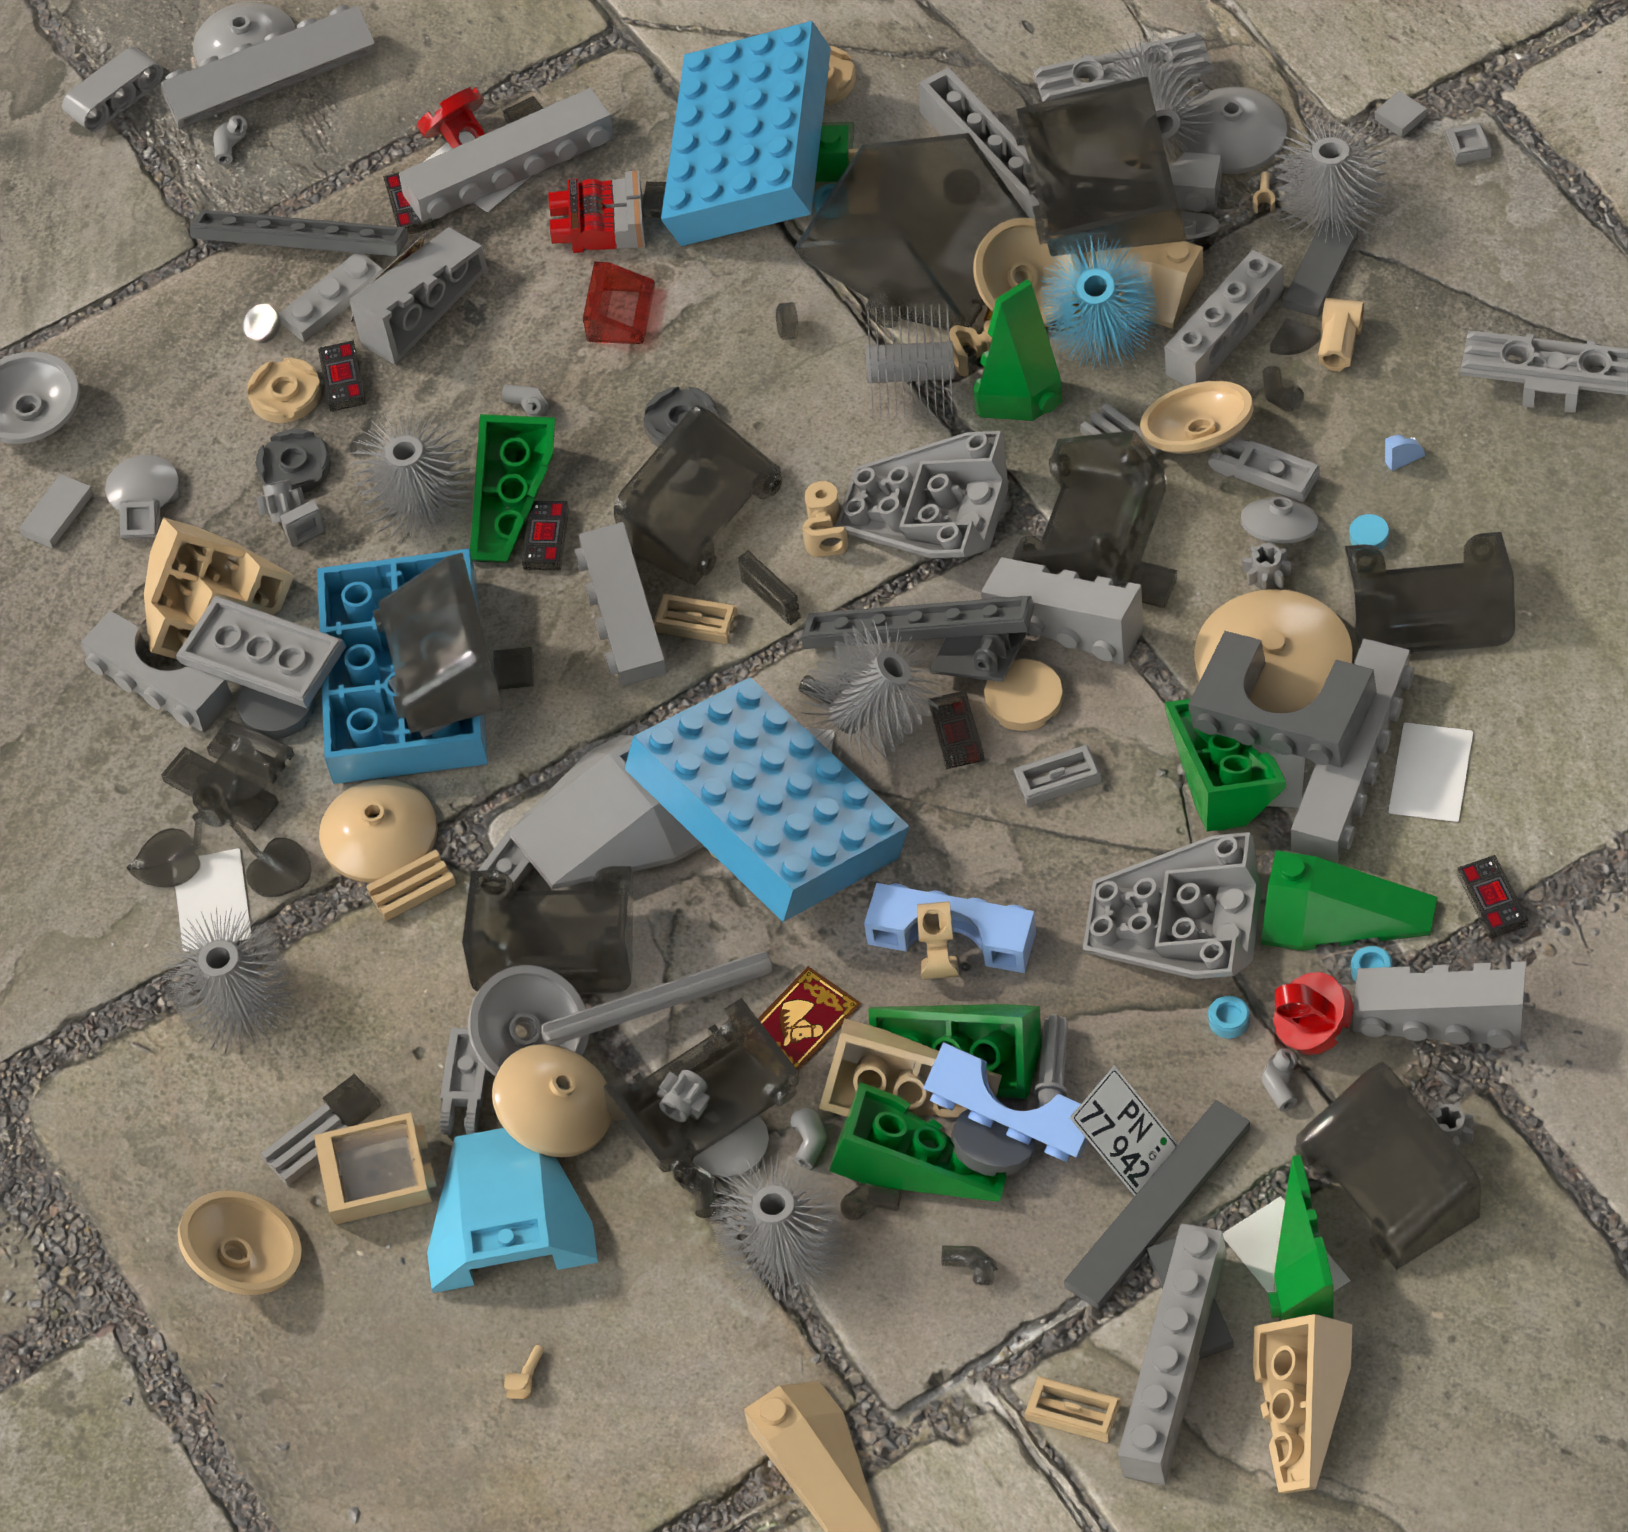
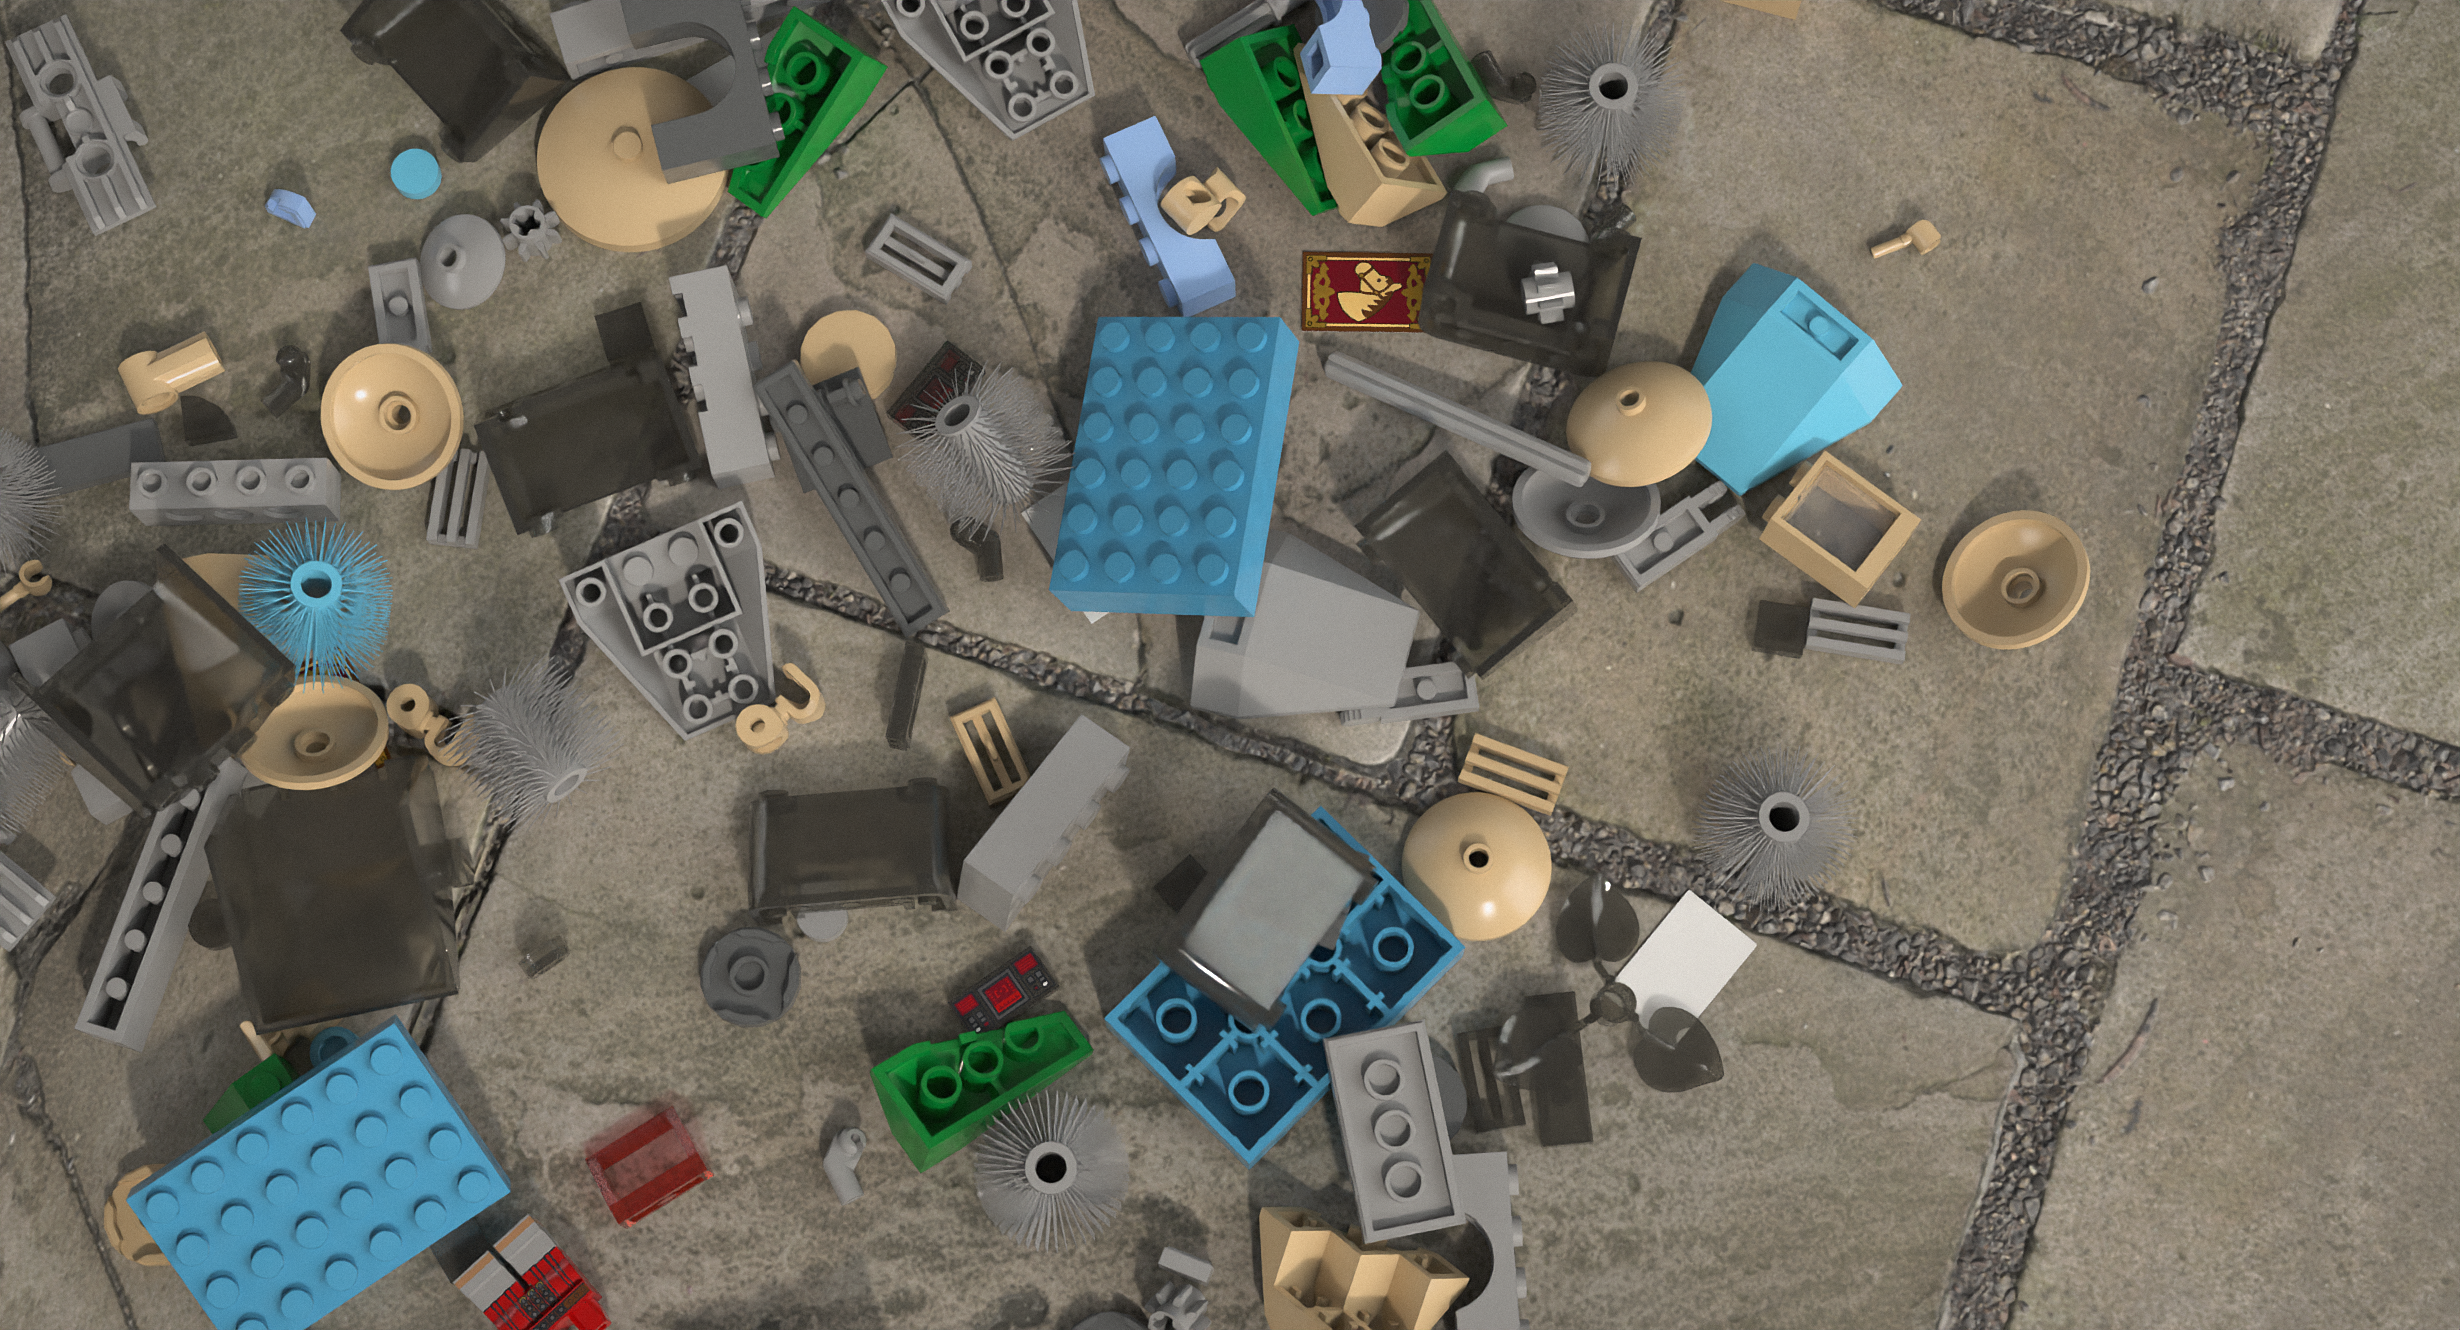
camera: 135 degrees left, 20 degrees up
green wedge [973,279,1063,421] -> none

